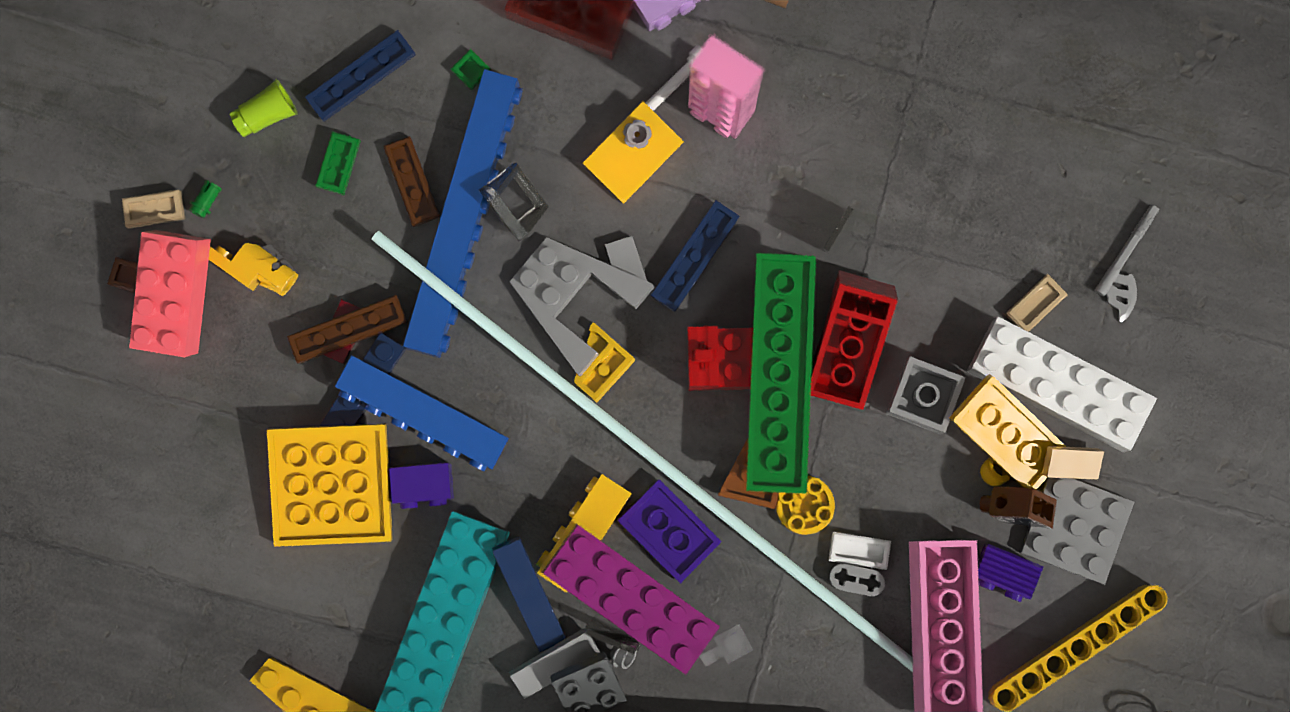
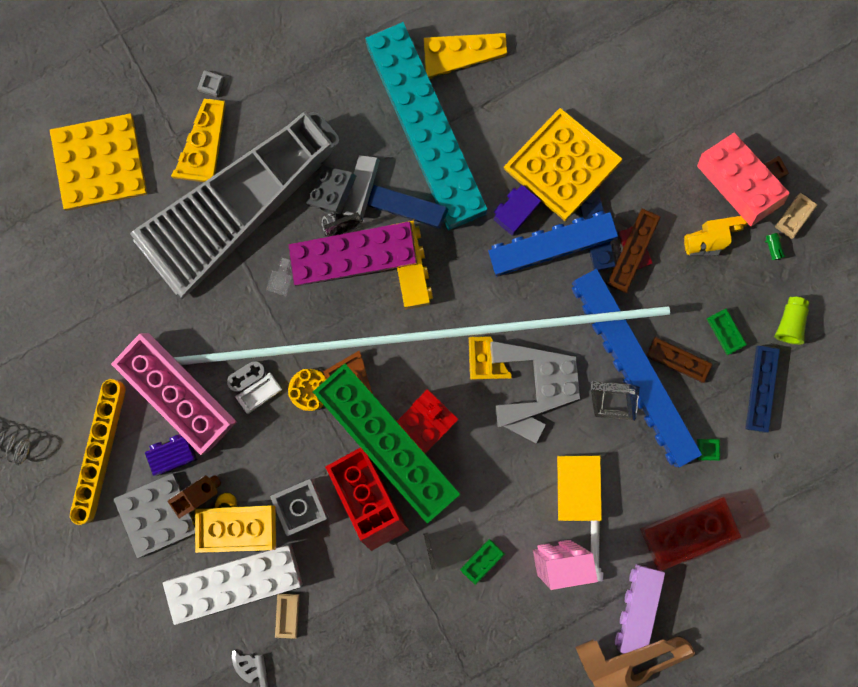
camera: 130 degrees right, 0 degrees up
dark purple plate [618,479,722,583] -> none
light grey plate [623,120,652,149] -> none
dark blue plate [651,200,740,313] -> none
tan tile [1042,446,1104,479] -> none
none -> green plate [460,539,505,585]

